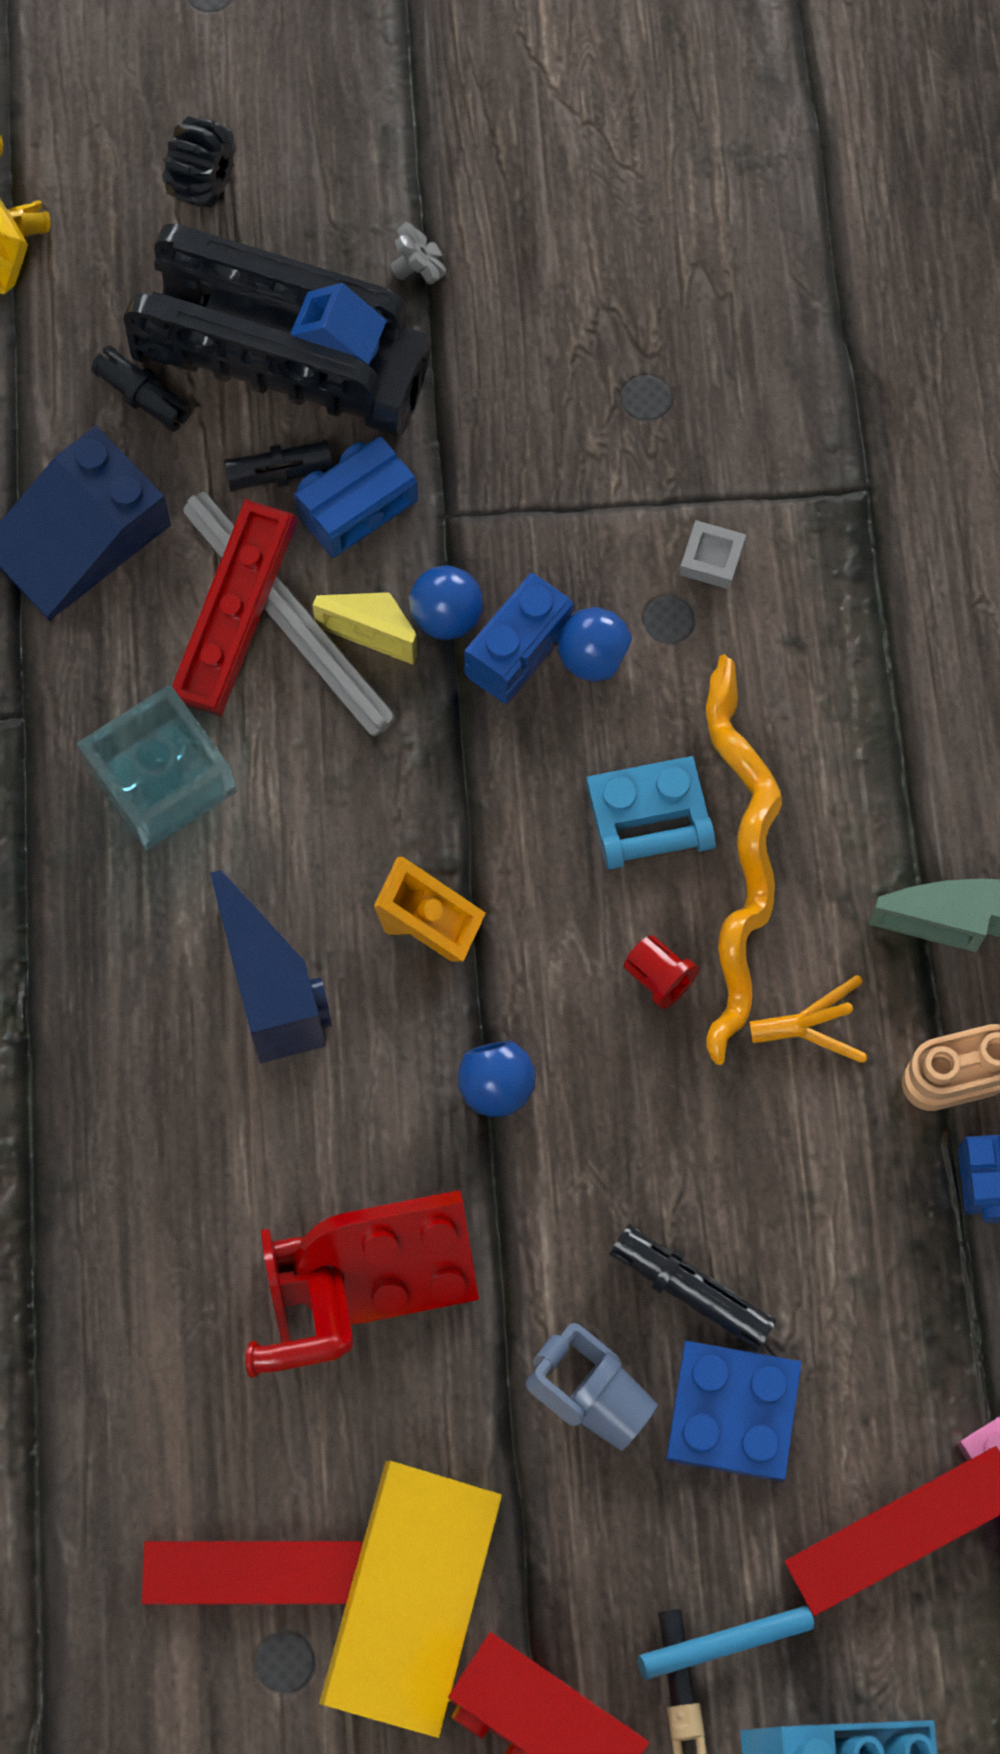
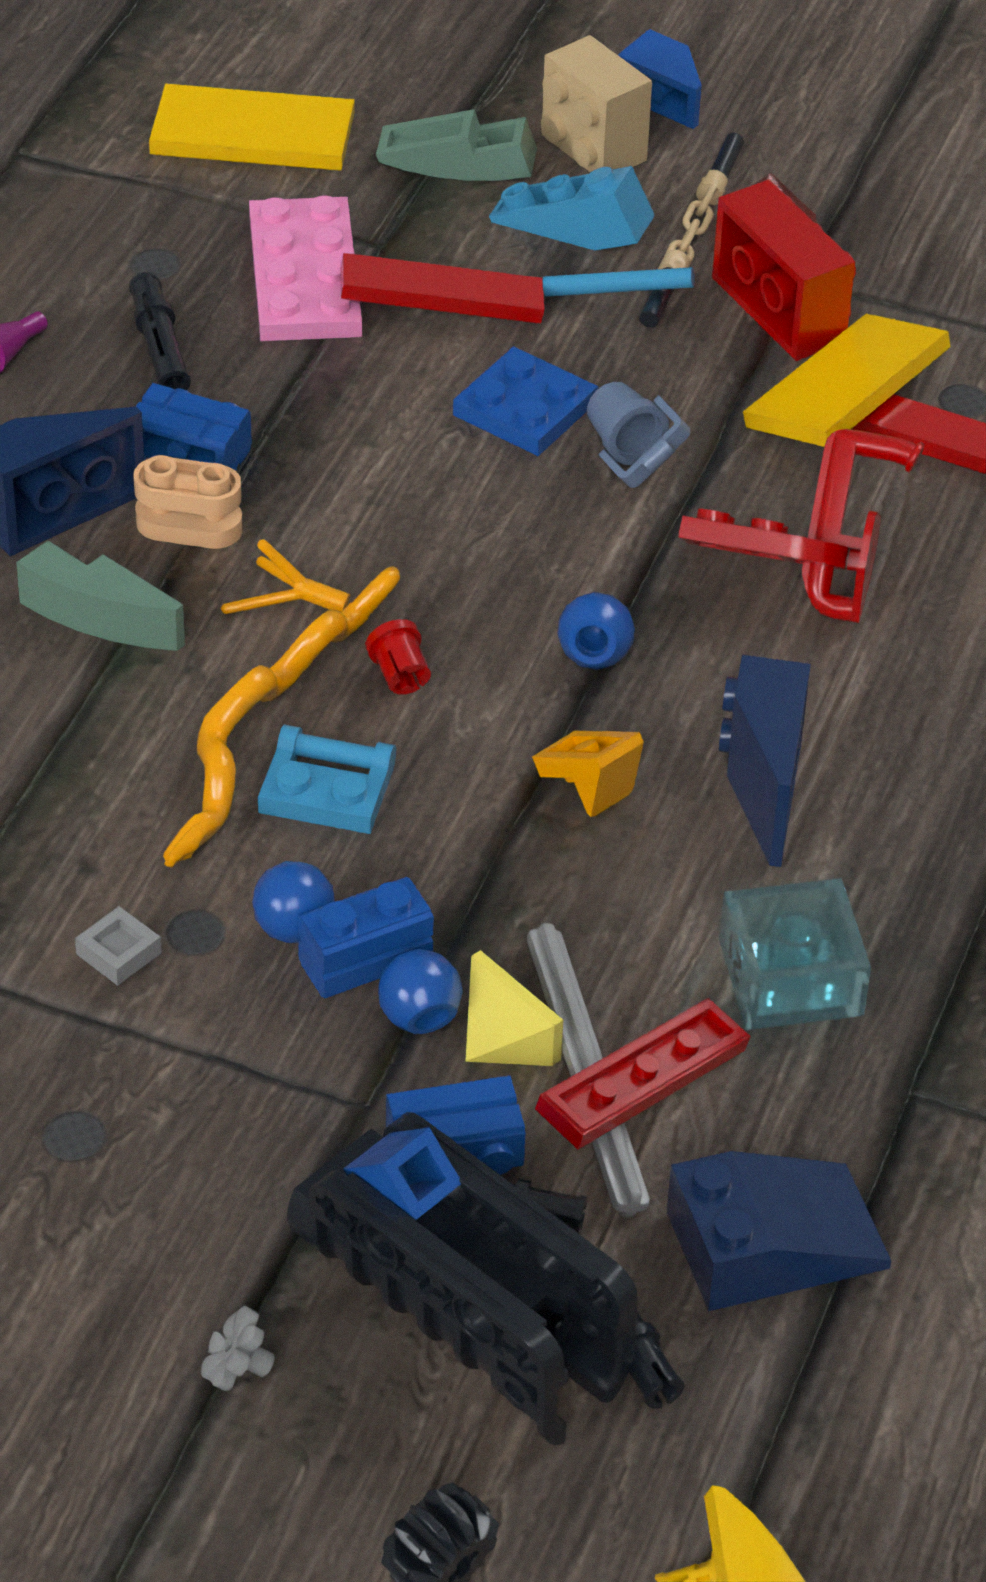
camera: 155 degrees left, 25 degrees down
black pin [609,1223,777,1351] -> none

